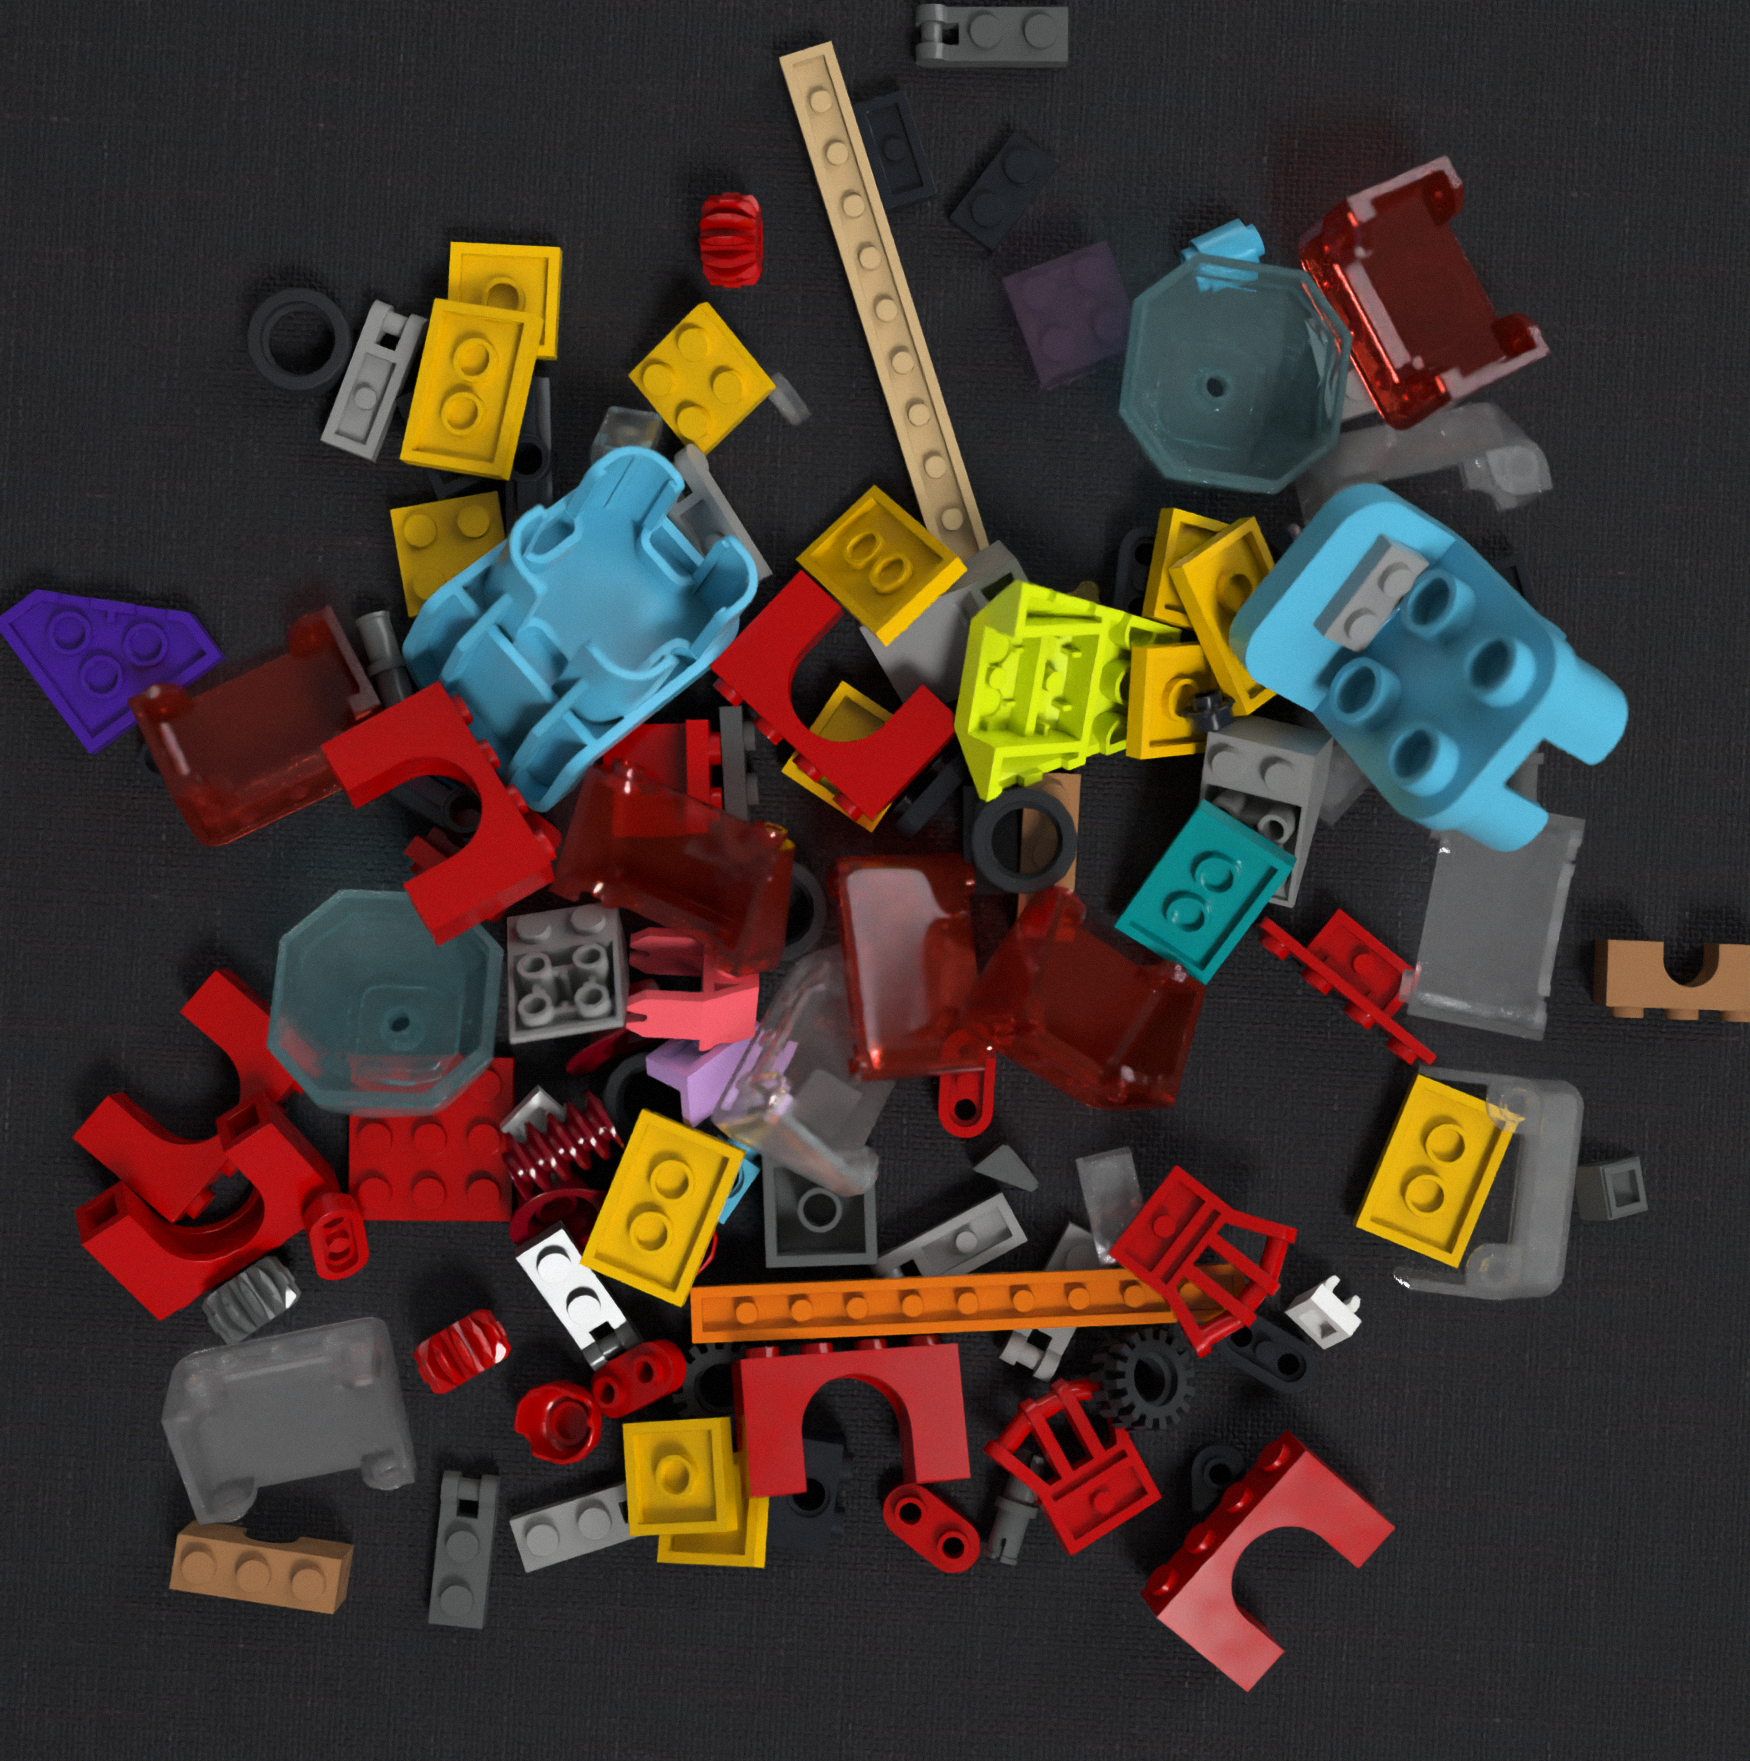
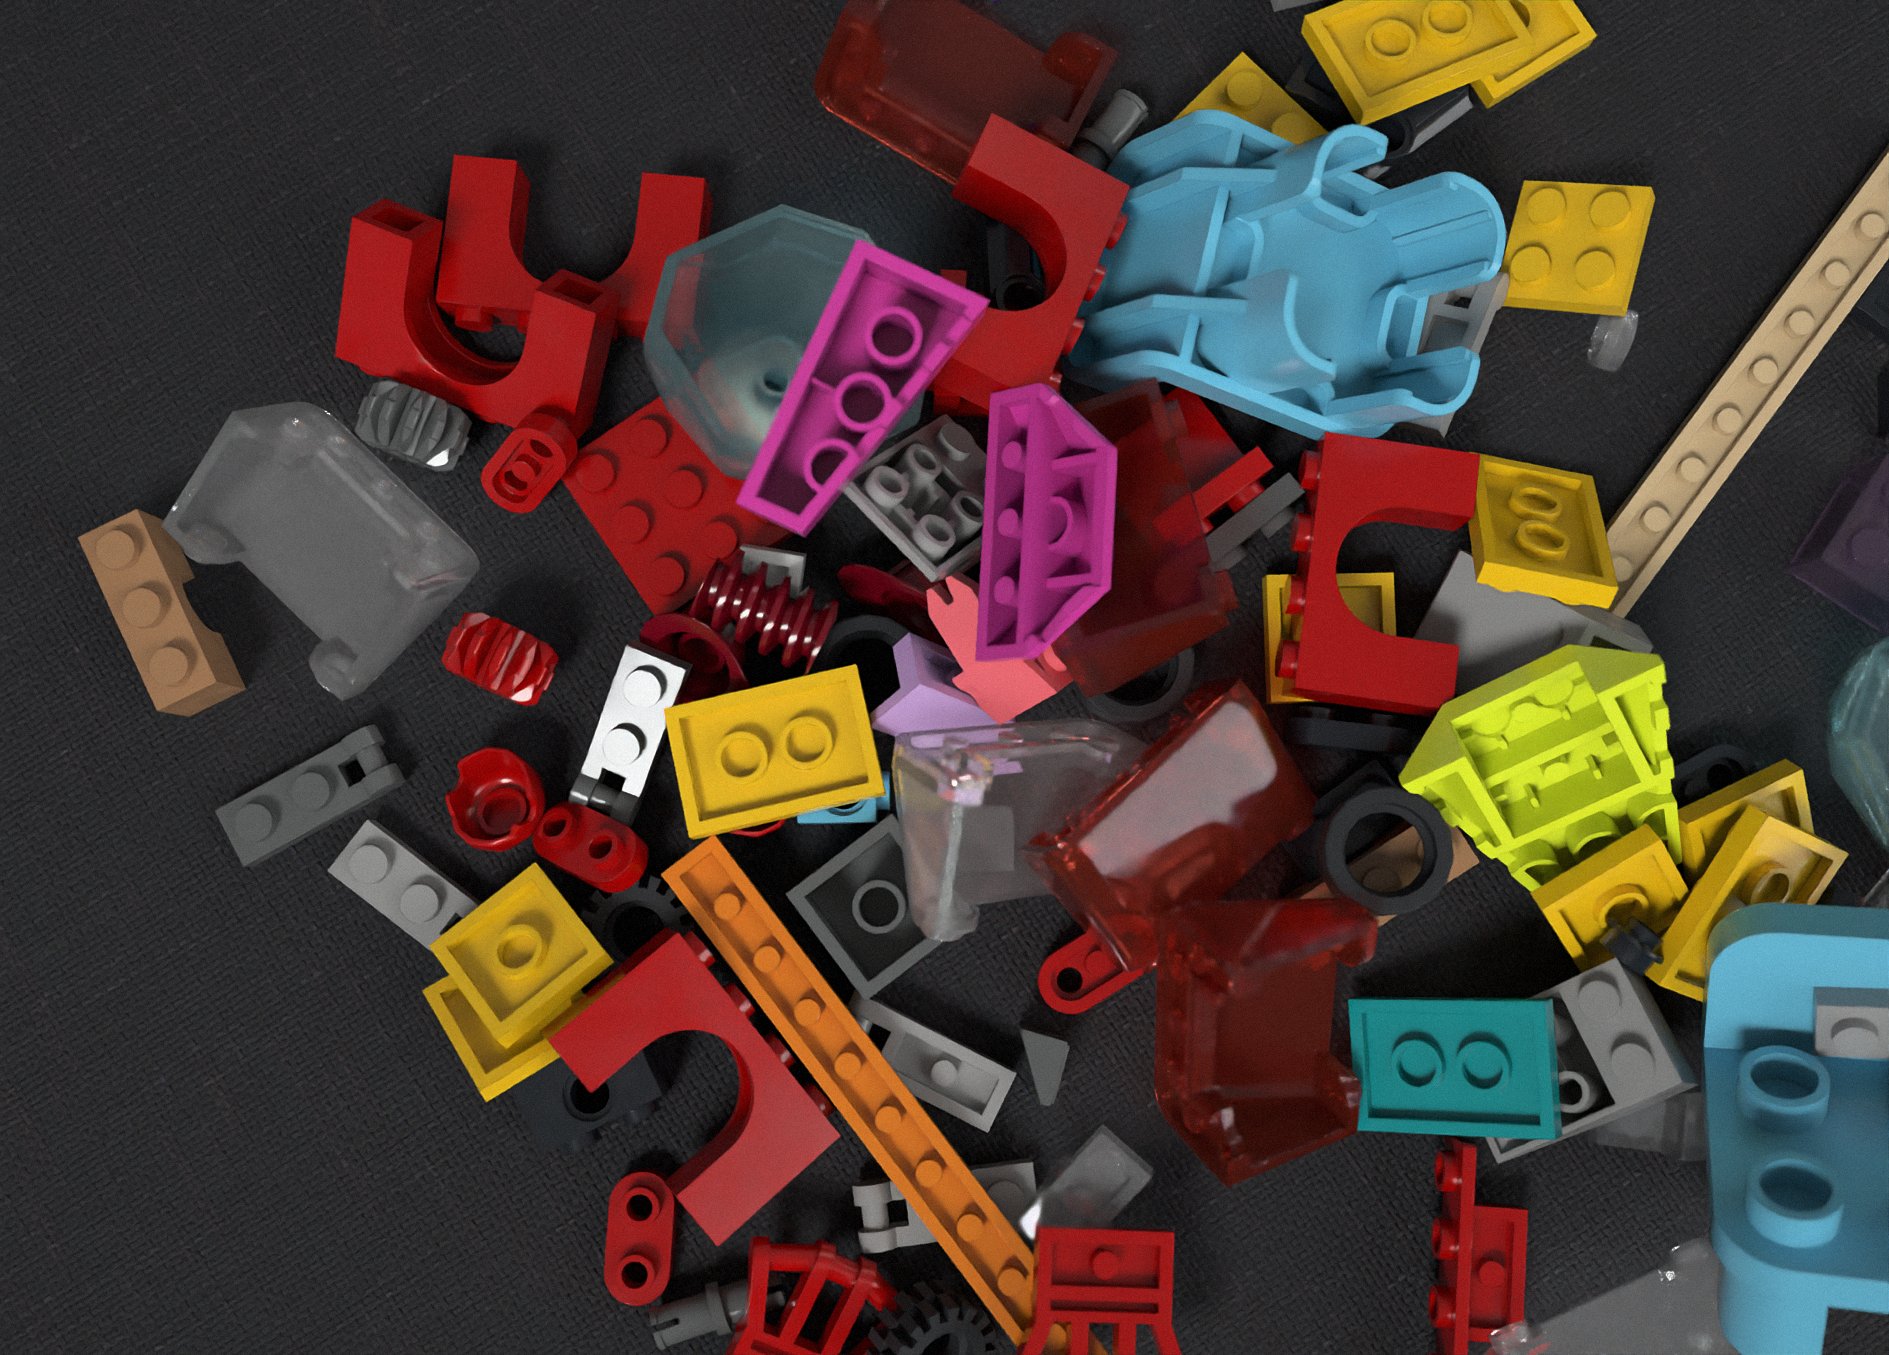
camera: 50 degrees right, 5 degrees down
red gear [699,192,764,288] -> none
none -> dark pink wedge [736,238,989,538]
none -> dark pink wedge [975,382,1117,663]

